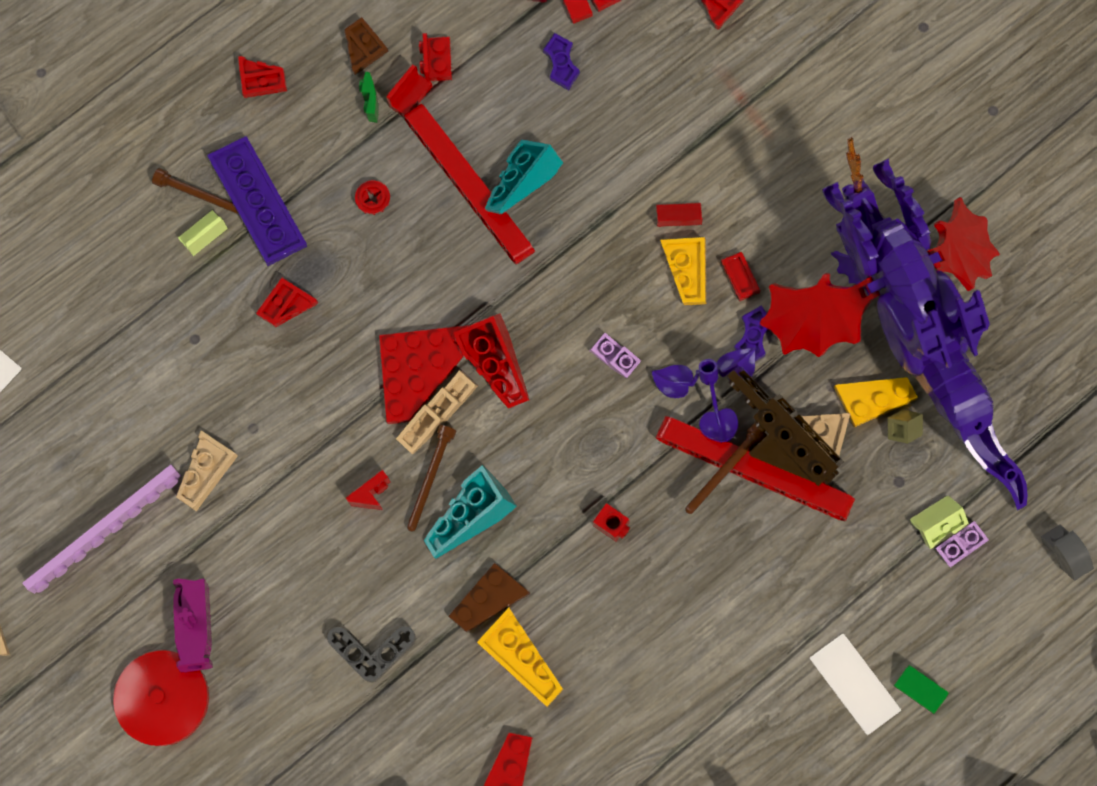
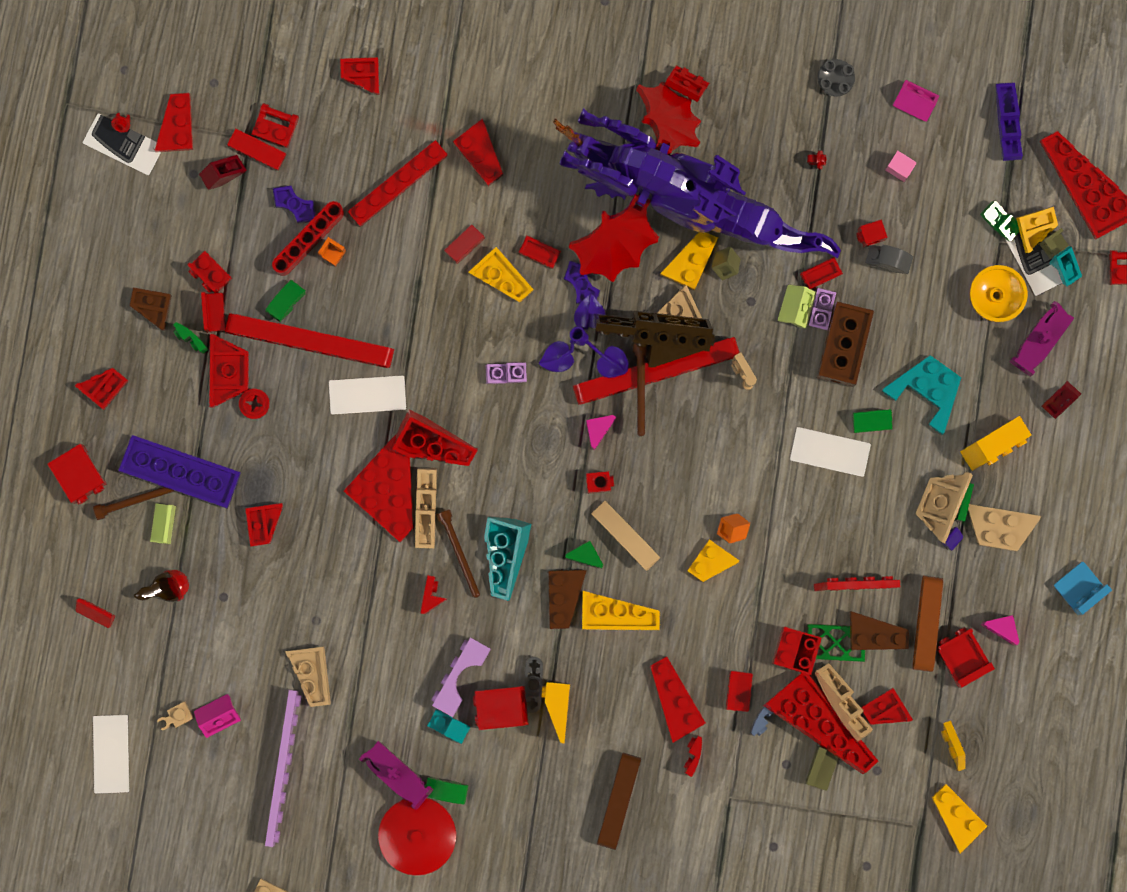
camera: 50 degrees left, 10 degrees up
teal wedge [485,139,563,214] -> none
none -> red panel [48,444,107,505]
none -> red slope [75,598,116,628]
none -> piece [134,570,189,602]
none -> tan plate [157,701,194,730]
none -> dark pink panel [194,694,241,738]
none -> red wing [209,334,249,408]
none -> green slope [265,280,306,322]
none -> red beam [272,201,344,276]
none -> orange panel [318,237,346,267]
none -> white sticker [329,376,406,414]
none -> red plate [348,140,448,227]
none -> green slope [426,777,469,805]
none -> teal slope [427,709,471,744]
none -> lavender arch [431,638,491,717]
none -> red wing [453,118,503,187]
none -> red panel [473,686,529,730]
none -> yellow slope [541,682,570,743]
none -> green slope [565,541,603,569]
none -> dark pink slope [586,415,616,451]
none -> tan slope [591,501,660,571]
none -> red plate [665,65,710,102]
none -> yellow wing [687,539,739,582]
none -> orange panel [717,514,750,544]
none -> tan plate [731,352,757,390]
none -> red tile [800,257,843,289]
none -> red plate [807,150,827,169]
none -> reddish brown brick [816,301,874,387]
none -> red brick [856,219,888,248]
none -> teal wing [882,355,962,435]

